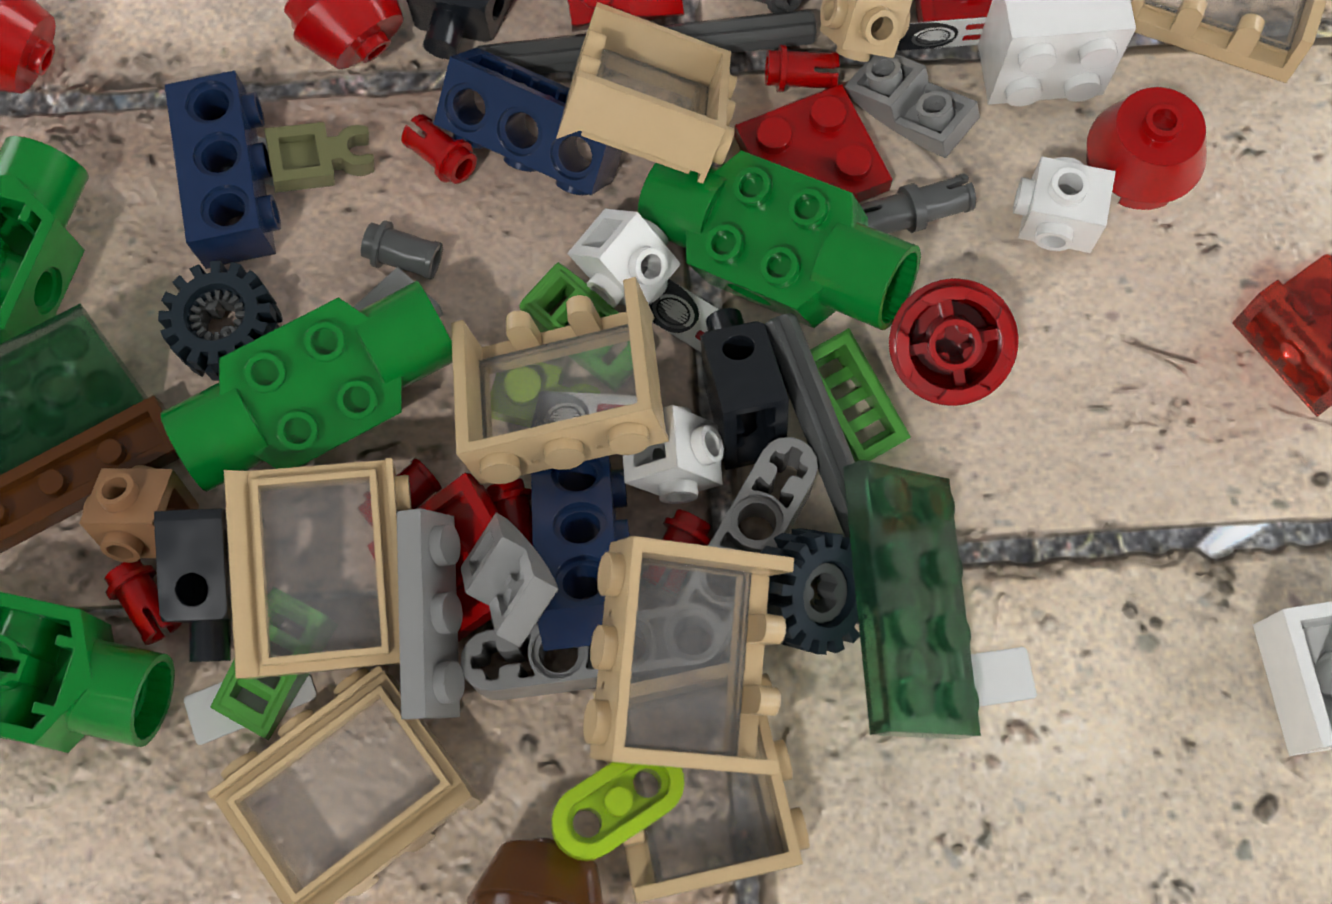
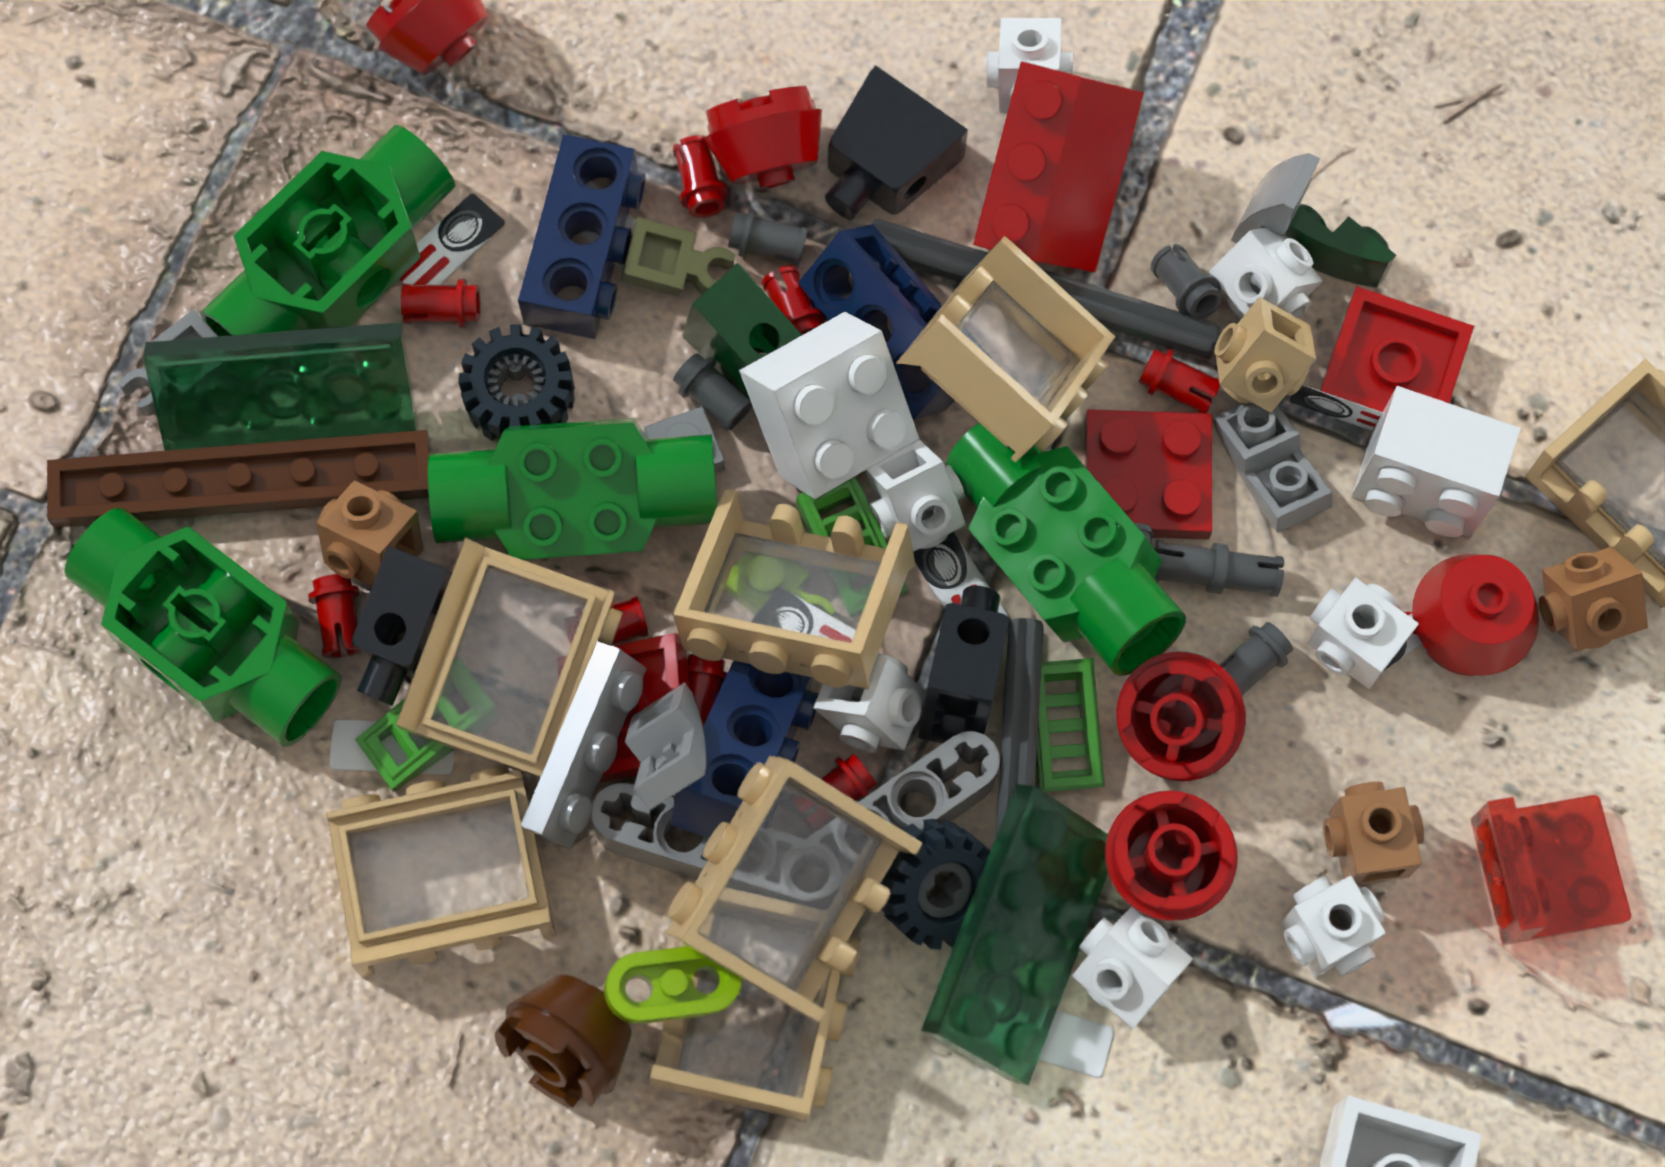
camera: 20 degrees right, 0 degrees up
none -> sticker [399,194,505,285]
none -> red pin [400,279,481,328]
none -> red pin [672,135,728,218]
none -> dark green torso [682,263,802,397]
none -> dark grey pin [728,209,808,267]
none -> white brick [739,312,919,499]
none -> white brick [1072,907,1193,1029]
none -> red cone [1105,791,1238,921]
none -> dark grey pin [1219,622,1293,697]
none -> white brick [1281,875,1386,979]
none -> medium nougat brick [1323,781,1424,886]
none -> medium nougat brick [1539,546,1648,652]

